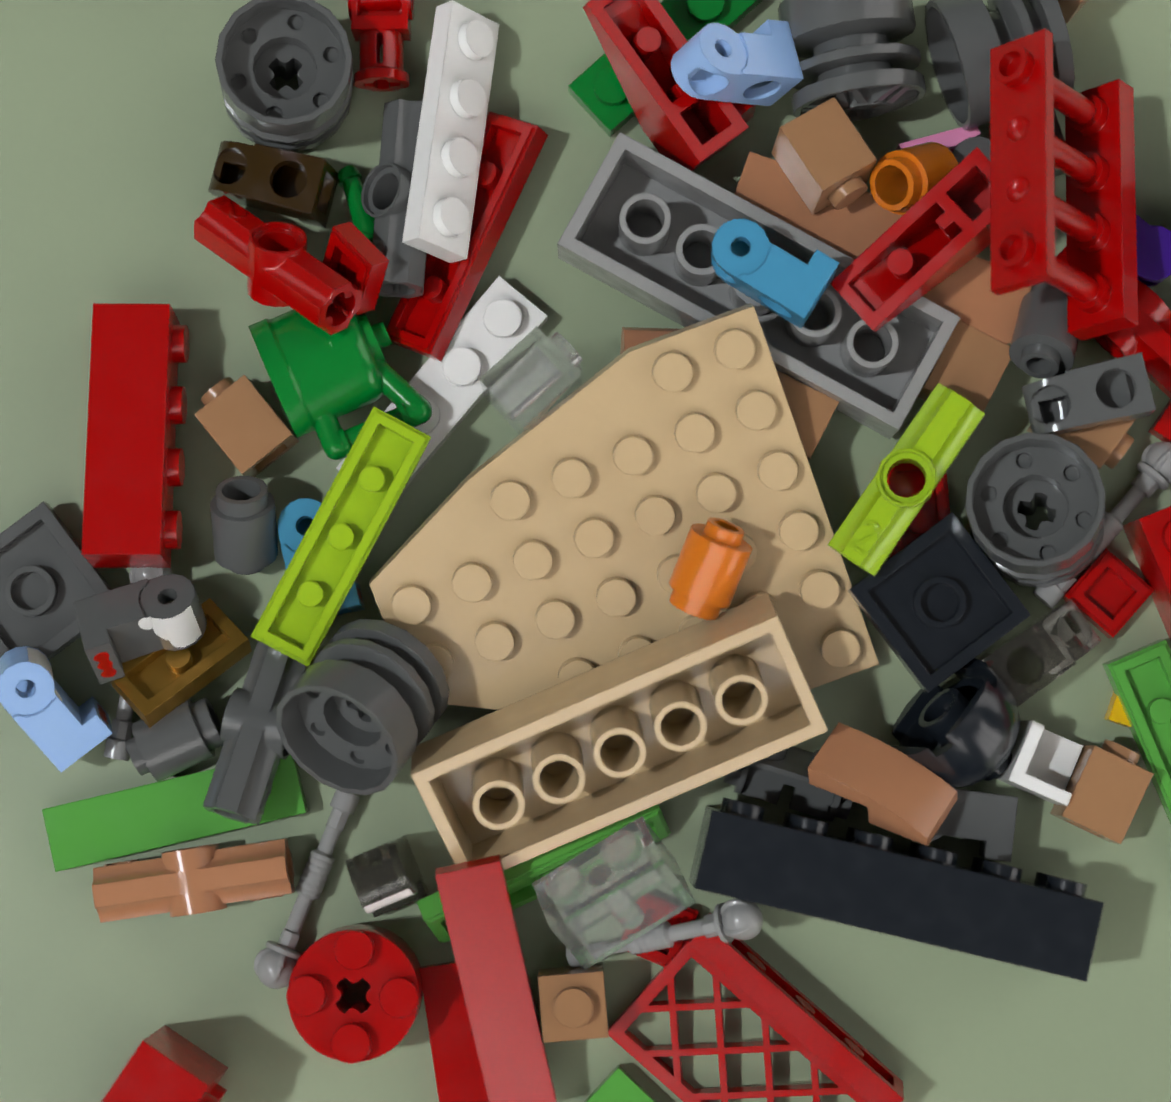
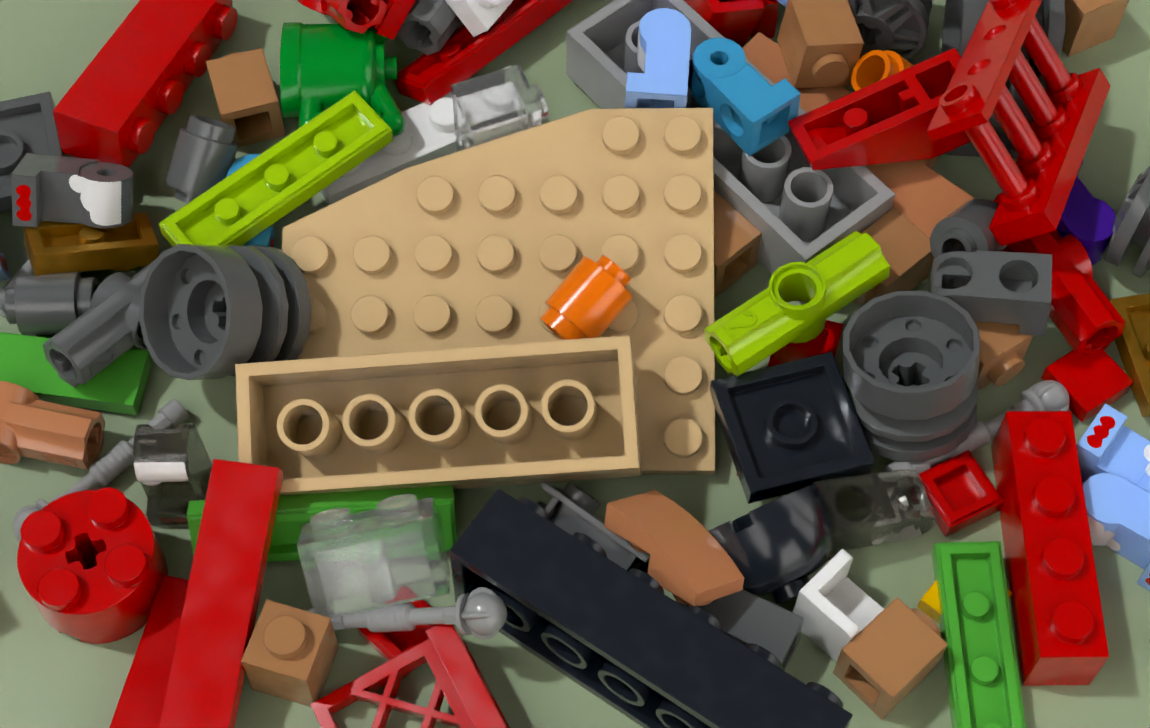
camera: 20 degrees right, 25 degrees down
none -> light blue leg [625,8,691,108]

